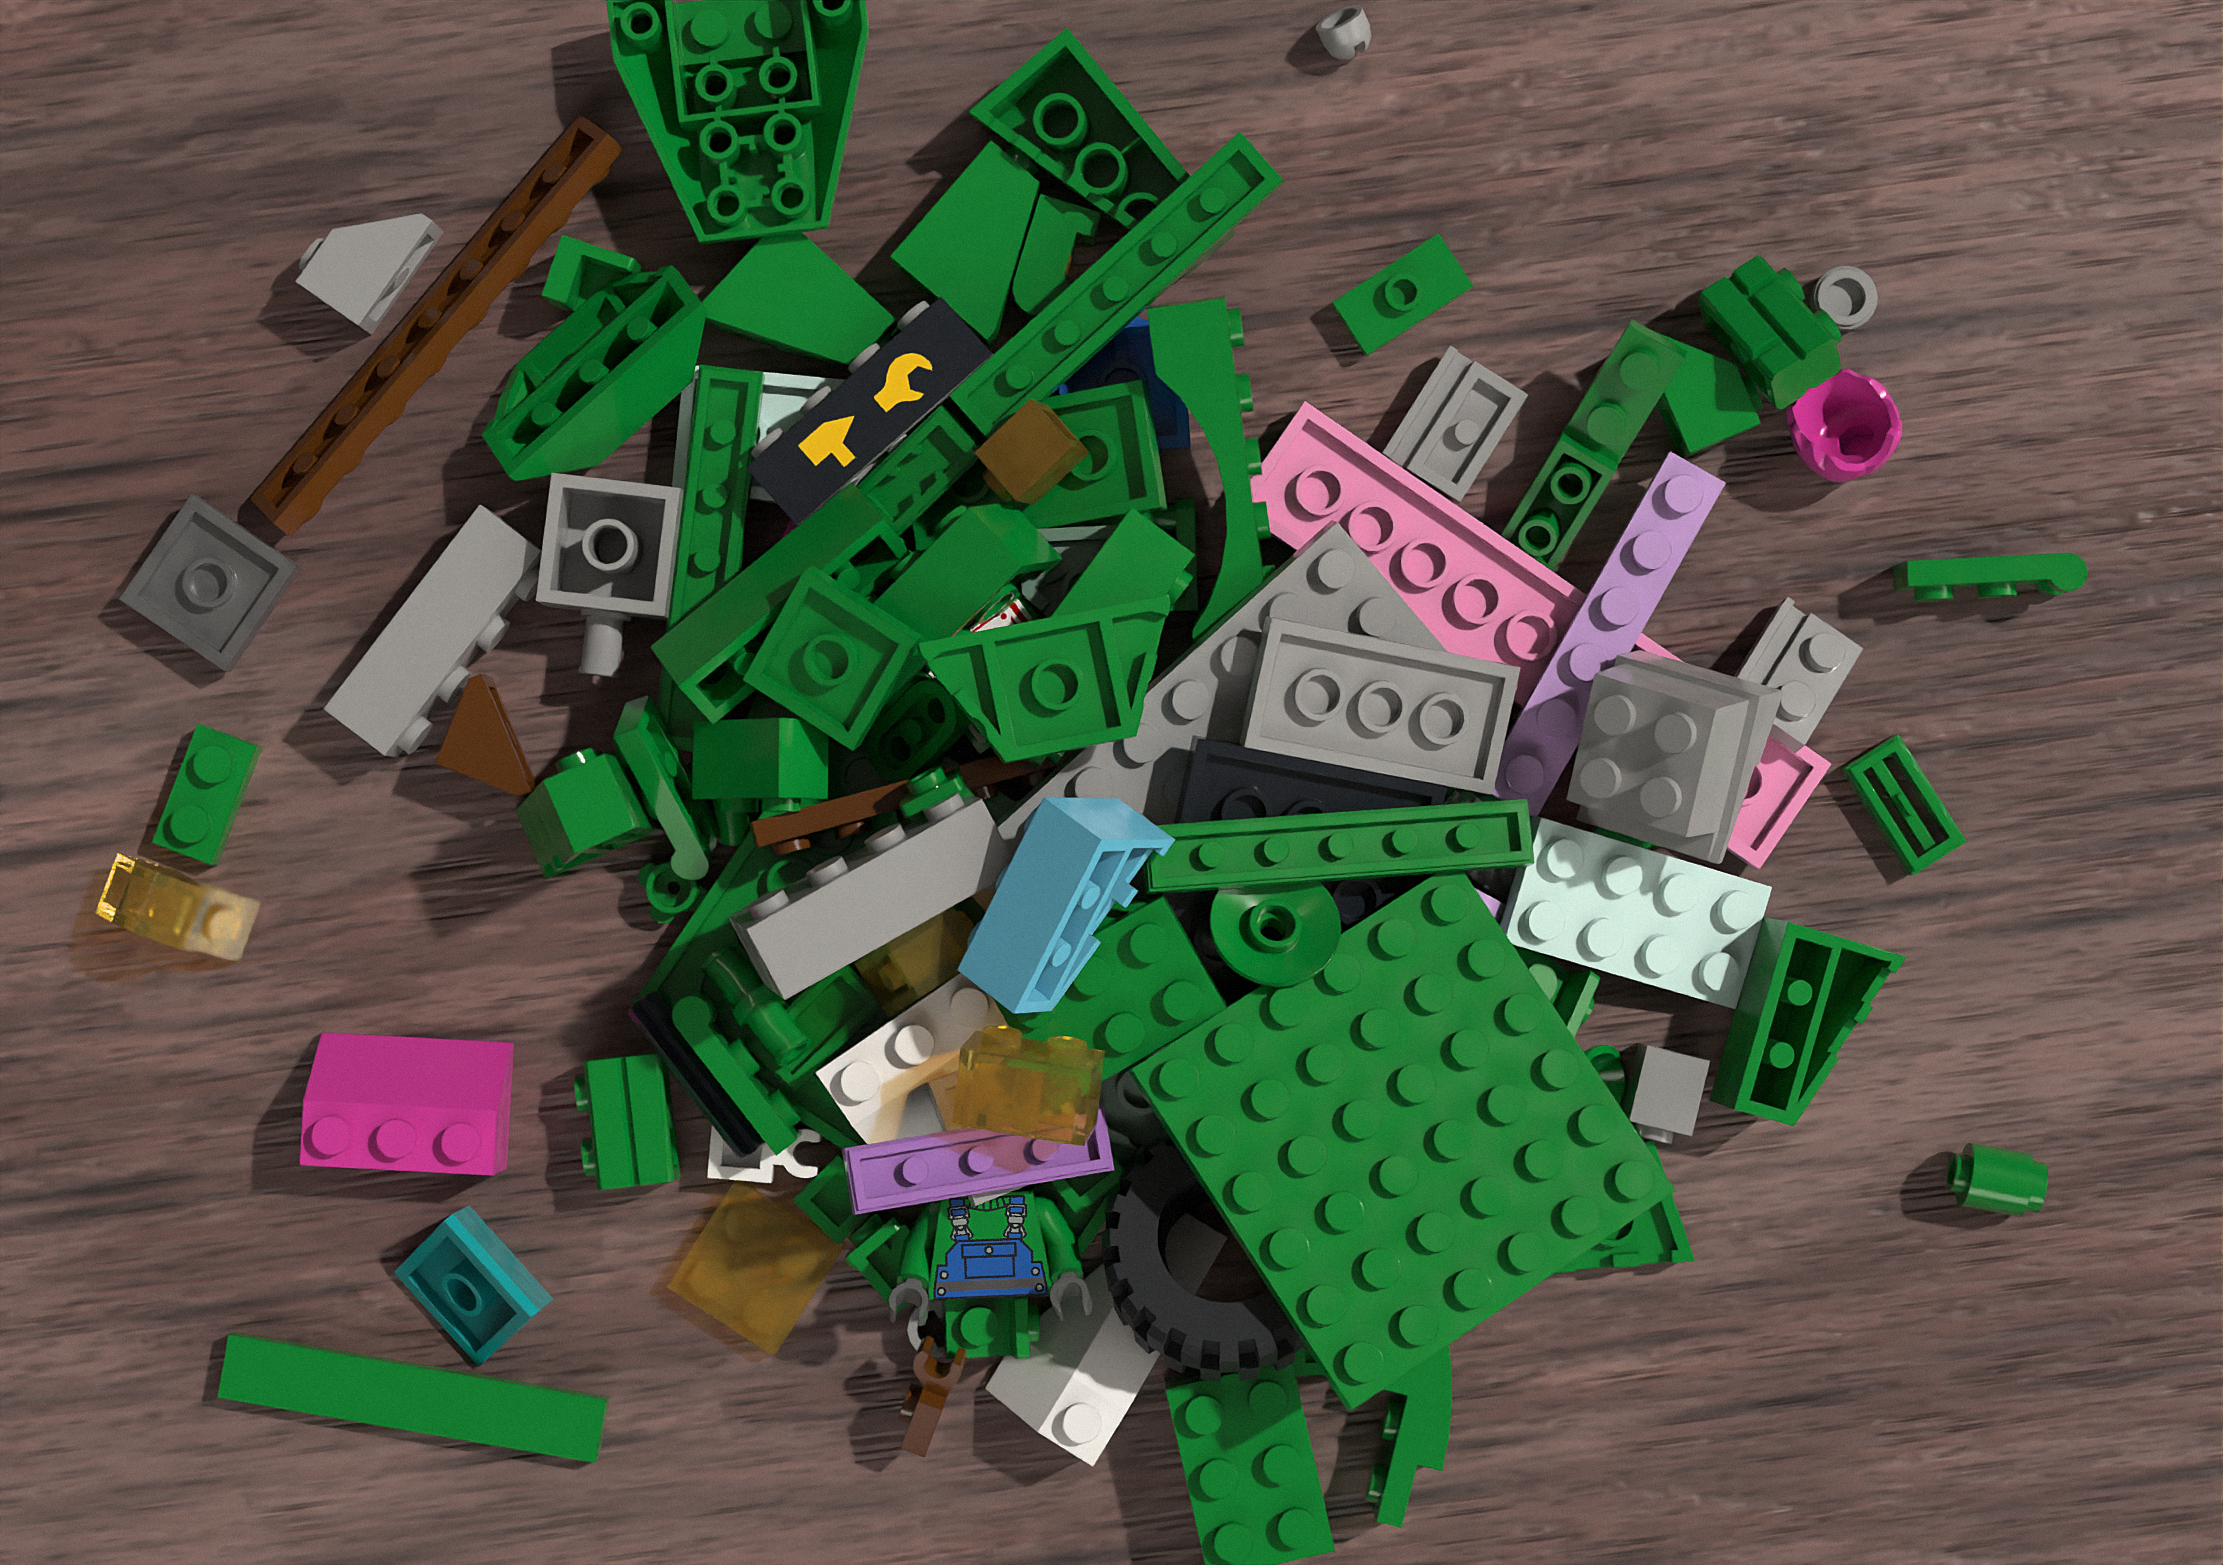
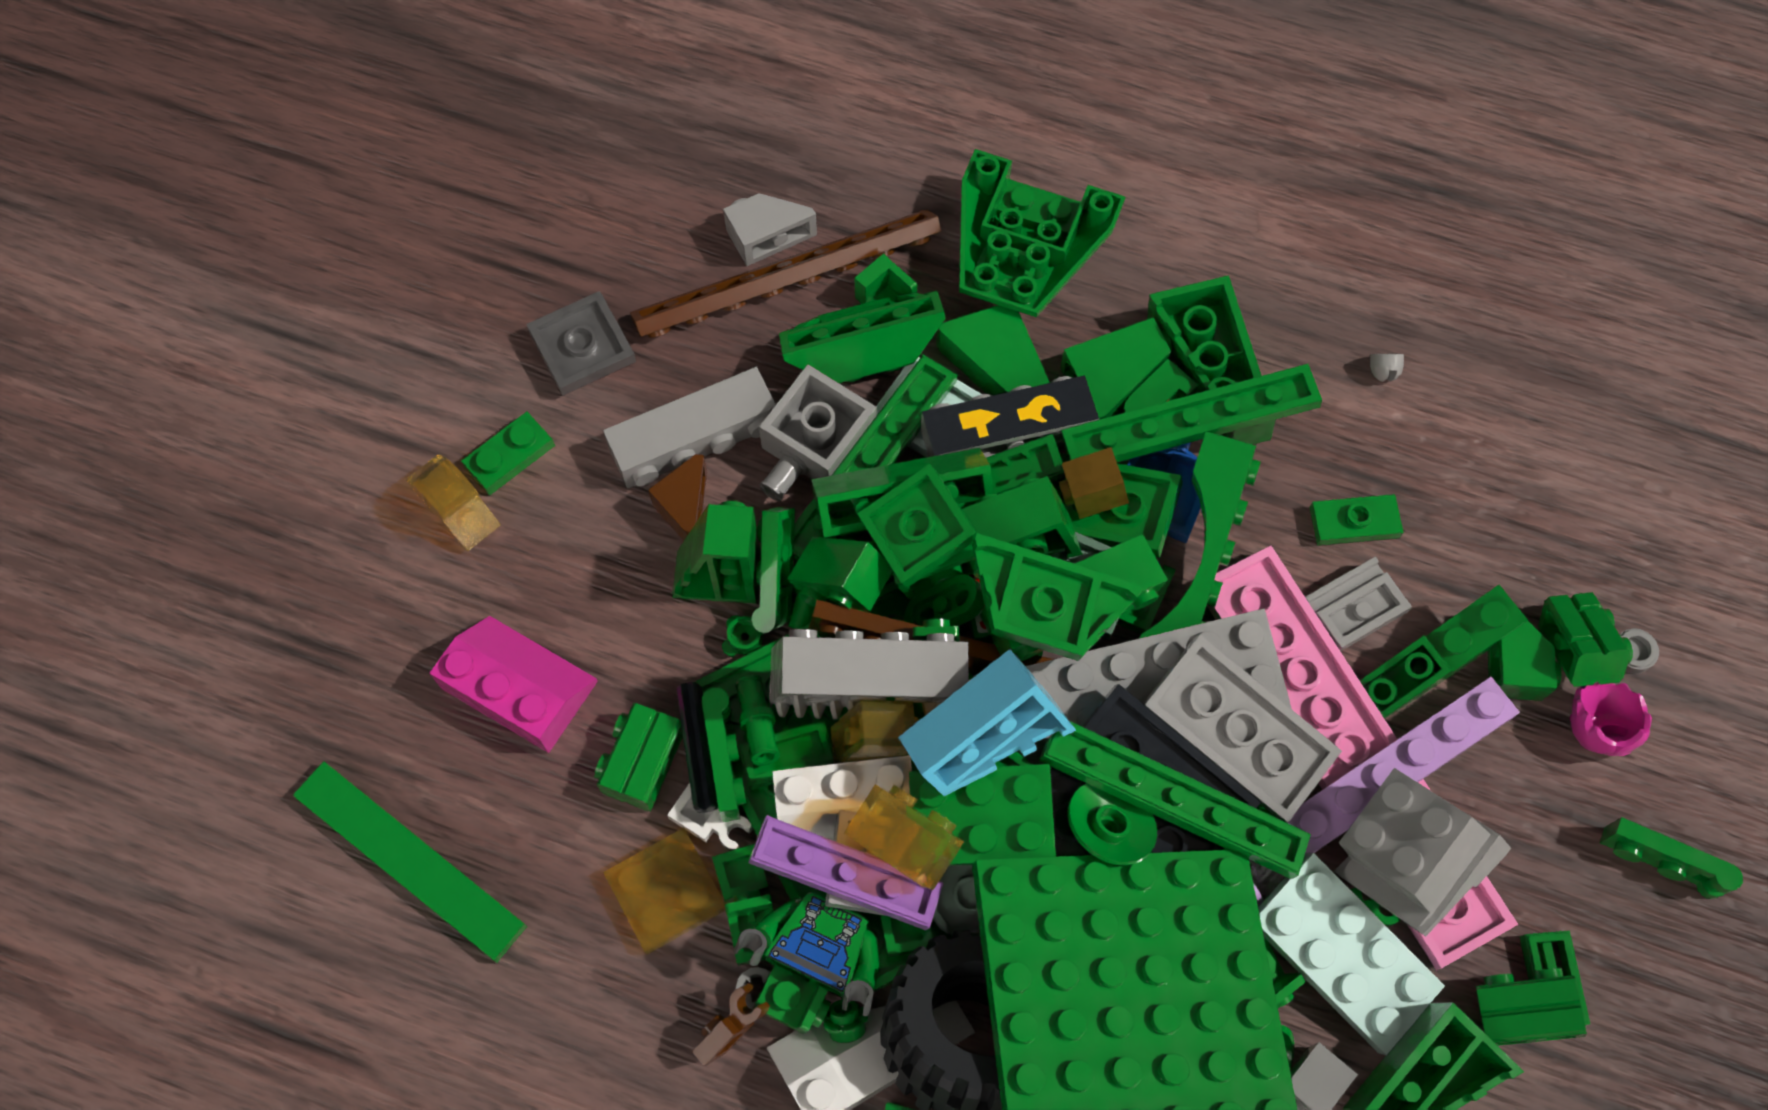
camera: 25 degrees right, 20 degrees down
teal slope [394,1205,554,1367] -> none
light grey plate [1734,596,1863,753] -> none
none -> green plate [823,999,869,1043]
none -> green brick [1476,968,1587,1046]

